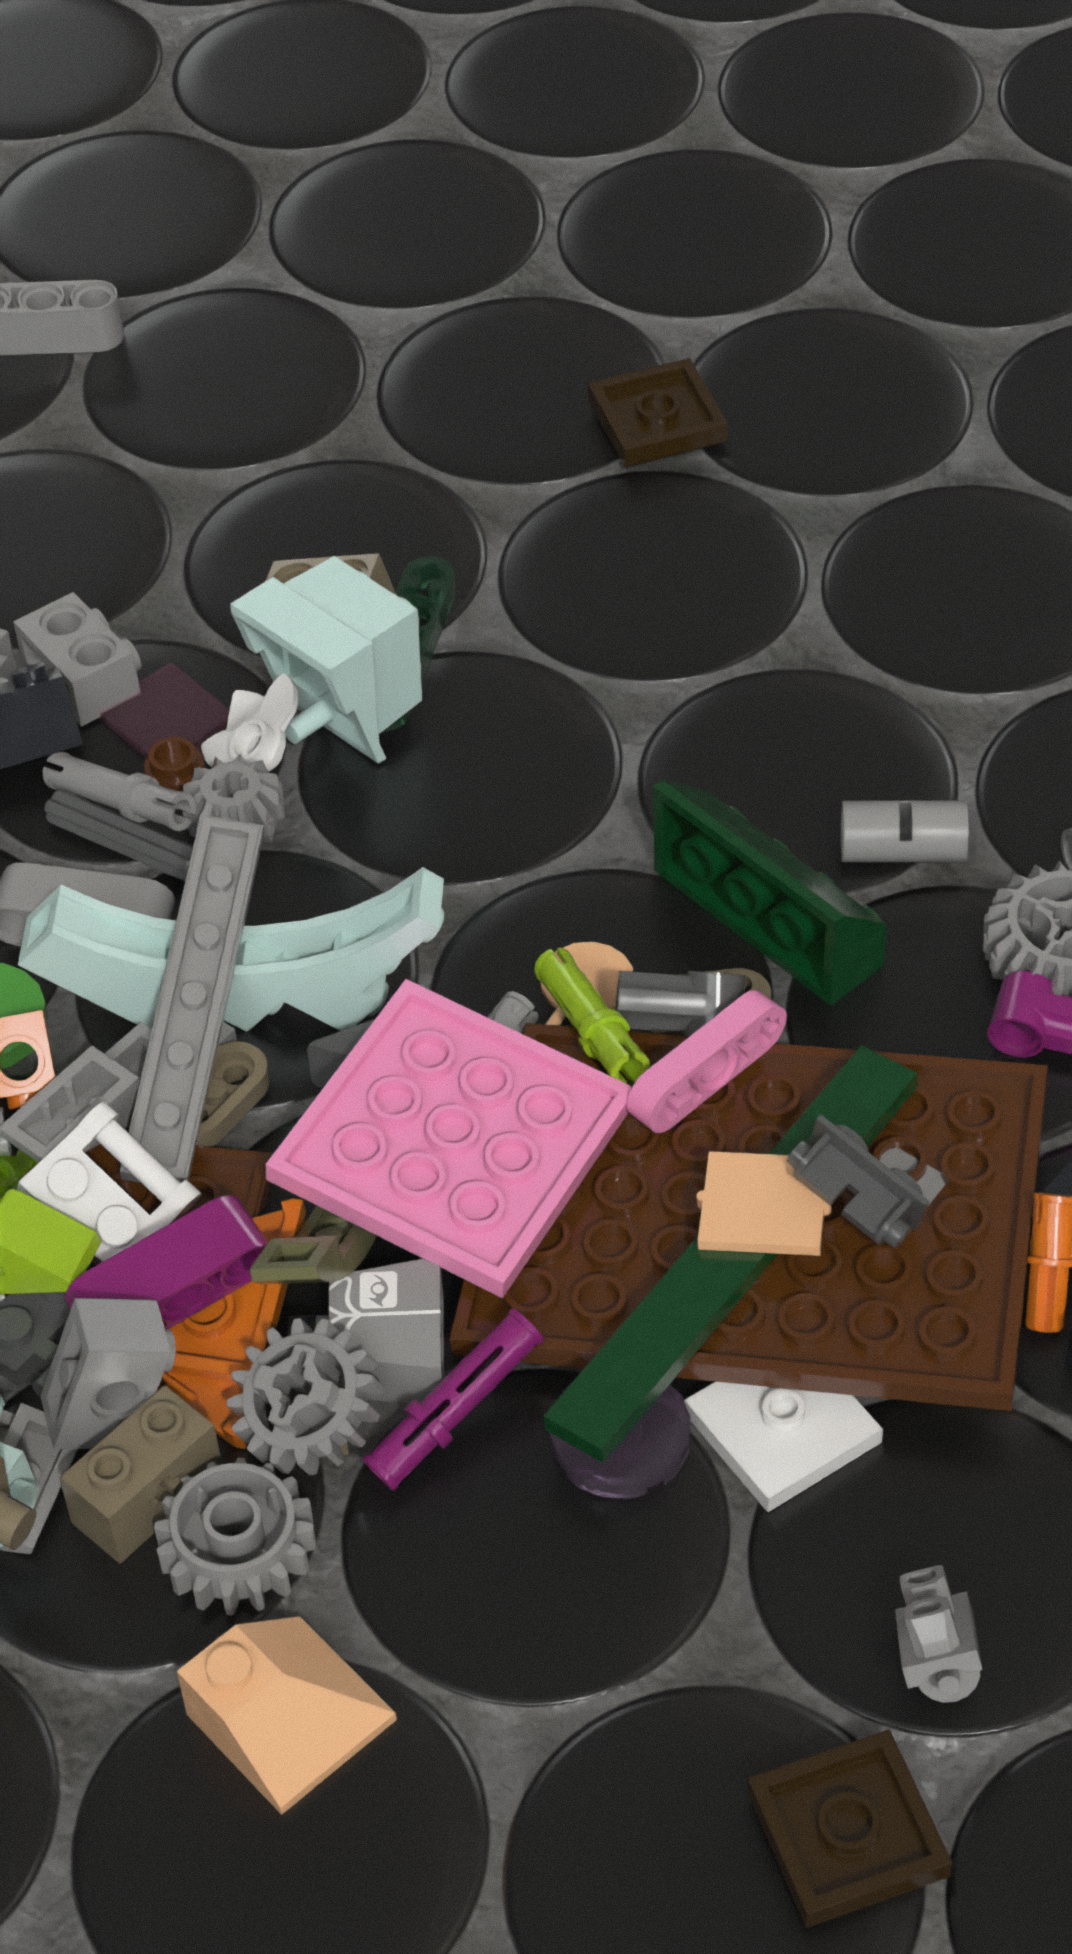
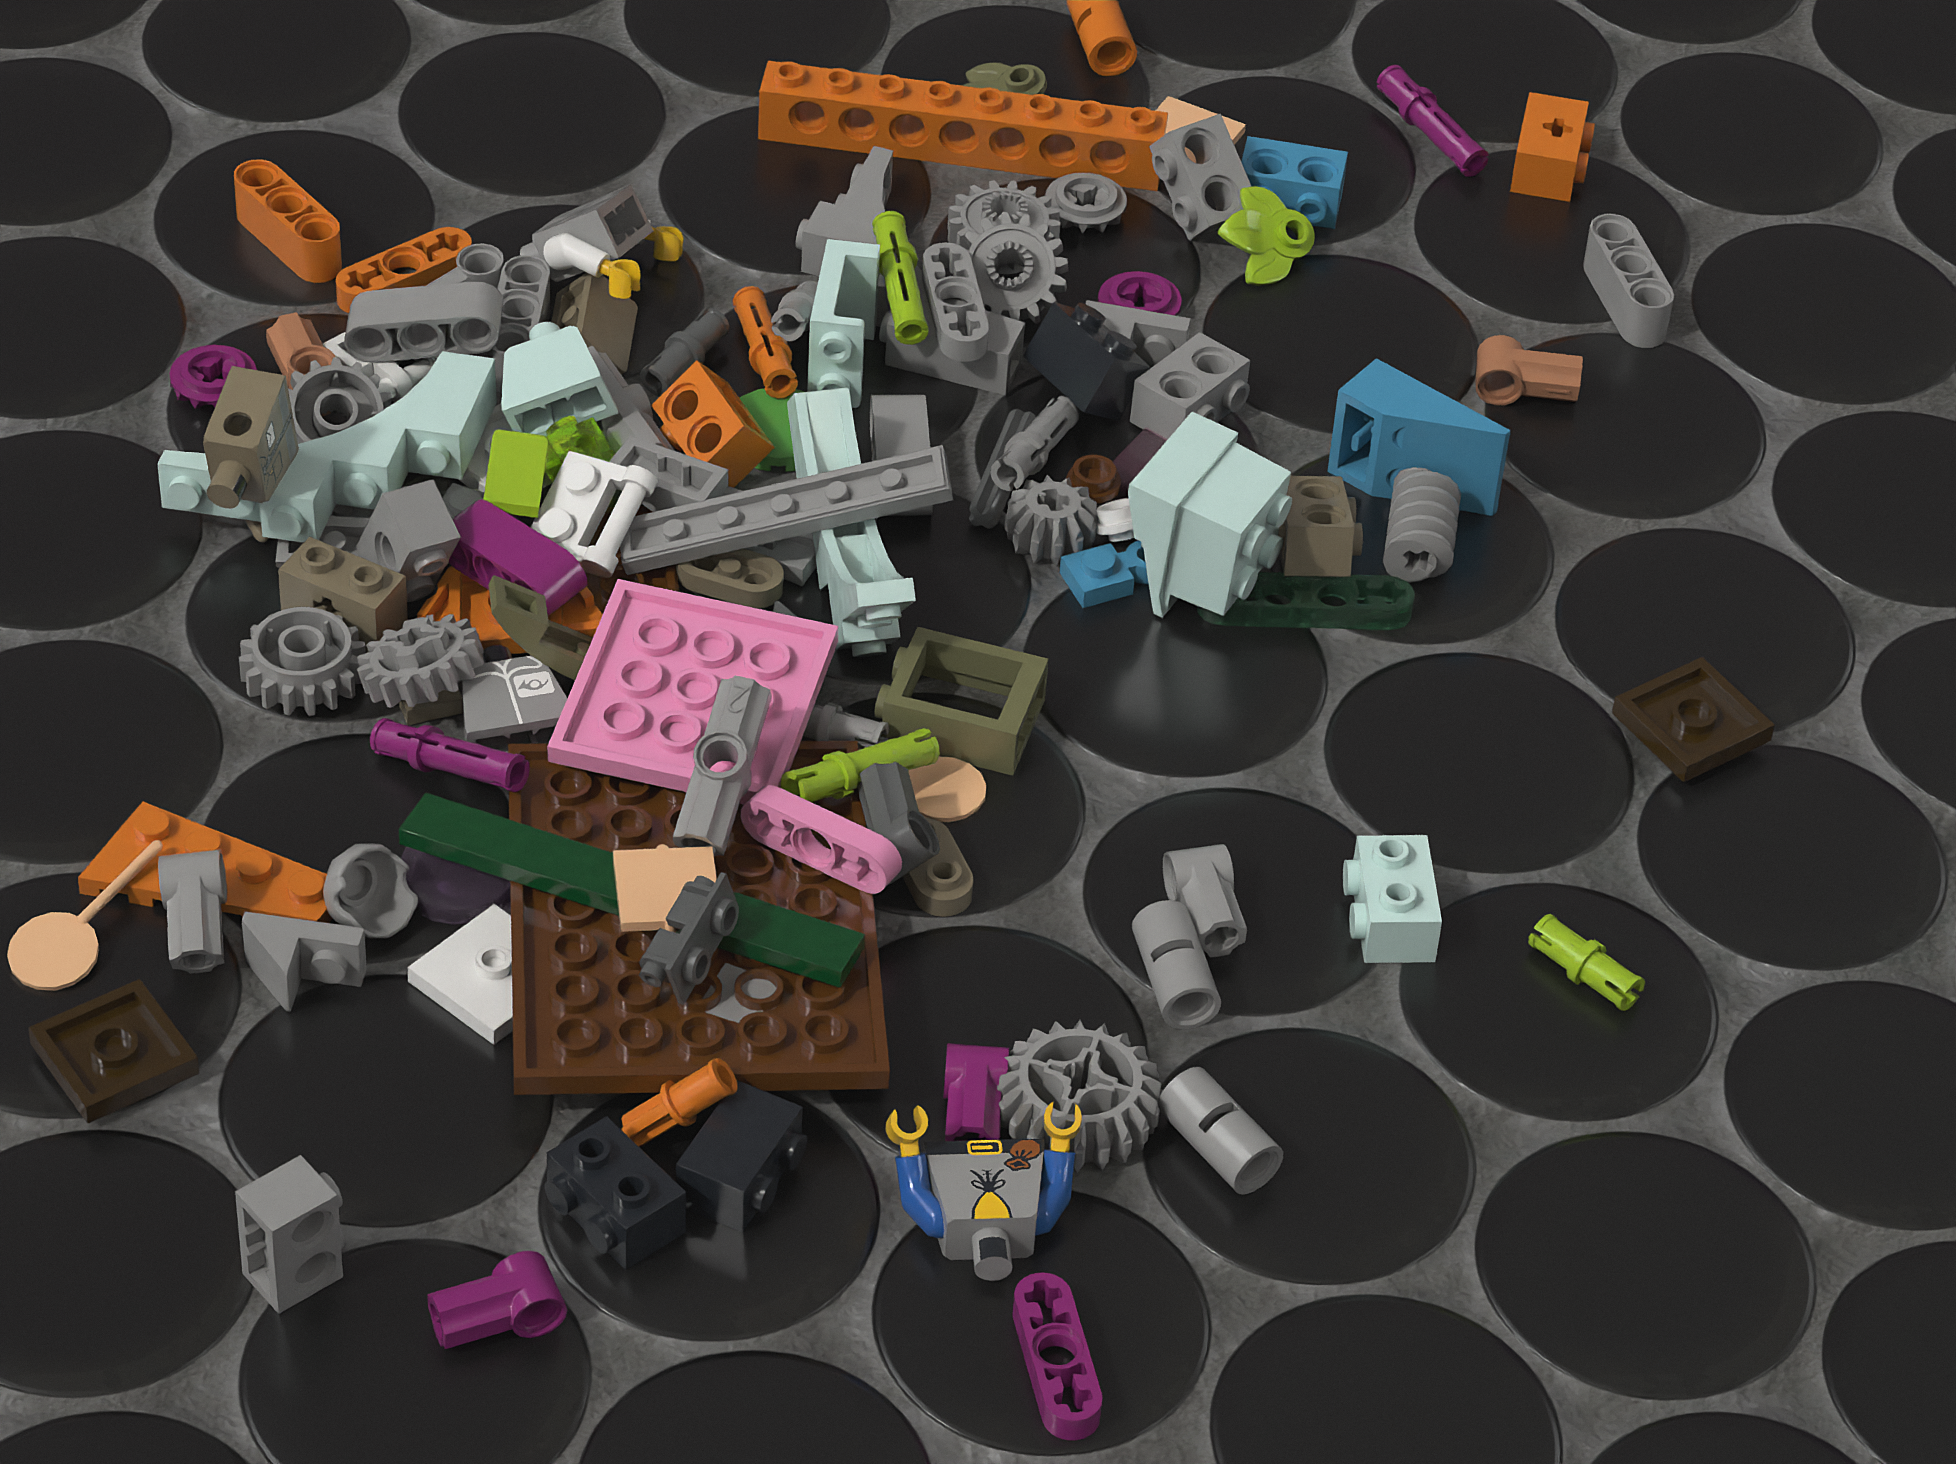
camera: 70 degrees right, 5 degrees down
light nougat slope [177,1616,397,1815] -> none
dark green slope [653,780,887,1006] -> none
light grey hips [895,1565,982,1703] -> none
none -> light nougat piece [7,840,163,991]
none -> orange wing [78,802,333,923]
none -> light grey piece [158,849,227,974]
none -> light grey slope [242,912,367,1012]
none -> light grey hair [323,843,418,938]
none -> light grey piece [673,675,772,856]
none -> olive window [875,627,1049,776]
none -> dark azure plate [1059,541,1149,608]
none -> light grey piece [1163,844,1247,957]
none -> dark azure slope [1327,358,1511,516]
none -> light aqua brick [1343,835,1442,963]
none -> light grey piece [1383,467,1461,583]
none -> nougat piece [1475,335,1583,405]
none -> lime pin [1528,914,1645,1011]

